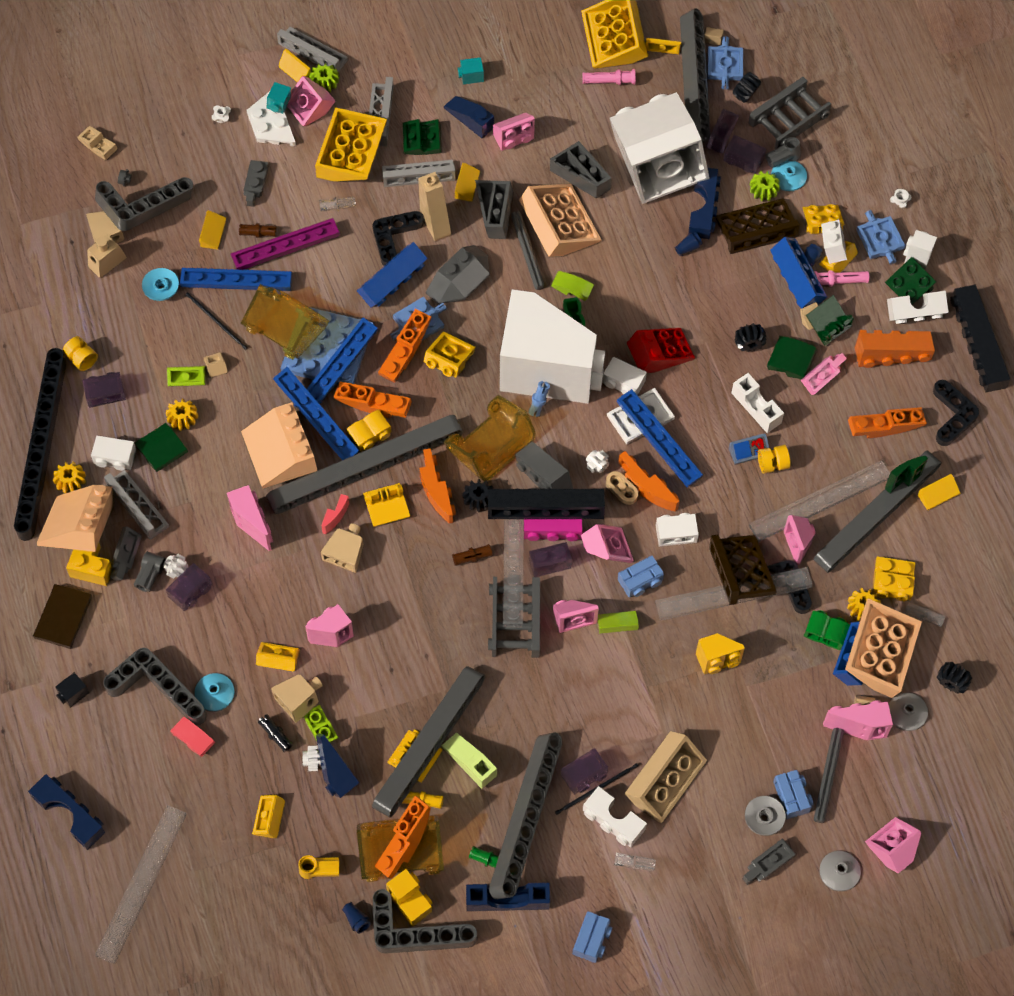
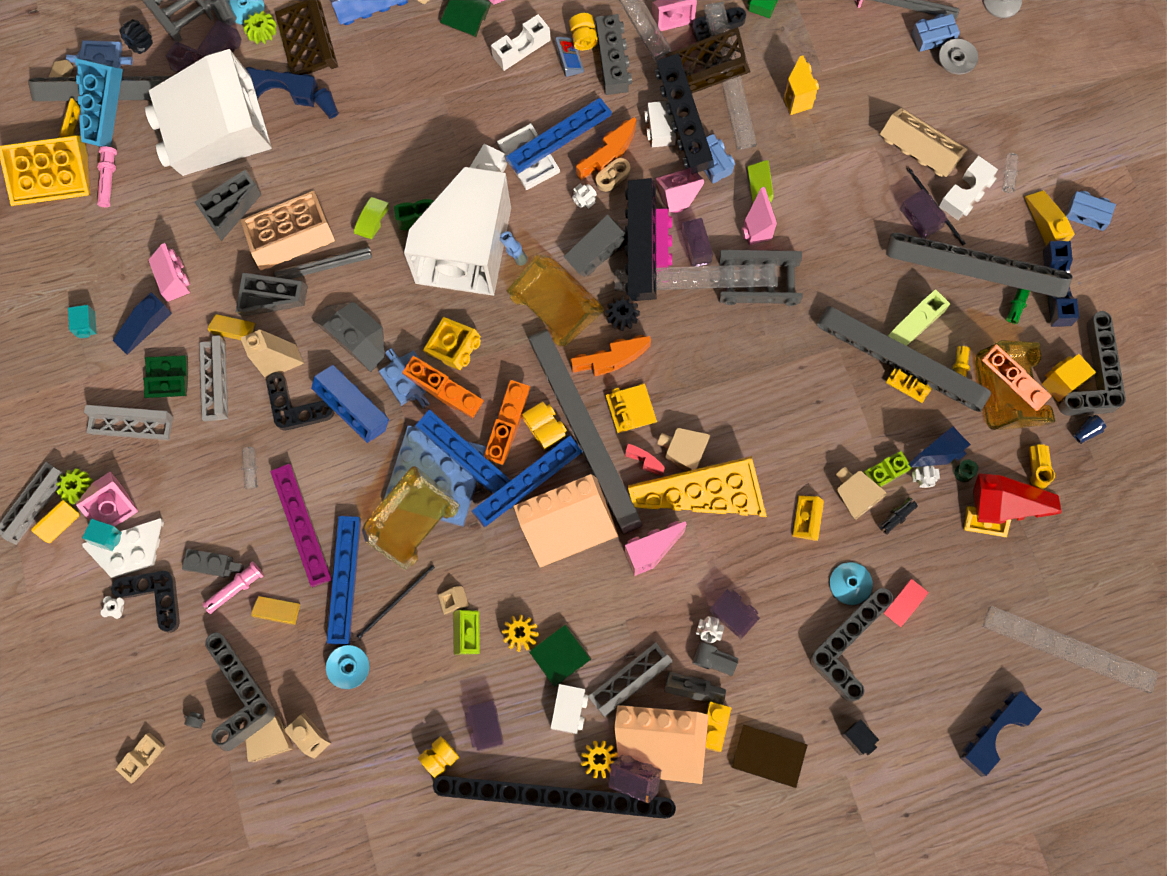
camera: 85 degrees left, 10 degrees up
reddish brown pin [239,223,277,238] -> none
bright pink slope [305,604,354,647] -> none
yellow slope [315,107,387,181] -> none
reddish brown pin [452,544,493,566] -> none
red slope [627,328,695,373] -> none
black gear [735,323,767,352] -> none
dark grey hinge [742,838,796,885] -> none
none -> dark azure wedge [75,58,123,147]
none -> black beam [111,571,180,633]
none -> bright pink pin [202,561,264,614]
none -> dark grey brick [596,14,632,95]
none -> clear purple brick [609,755,661,803]
none -> yellow wing [628,456,767,517]
none -> black brick [654,53,714,174]
none -> clear green bush [954,459,978,483]
none -> red wedge [973,473,1062,524]
none -> yellow slope [1025,190,1075,246]

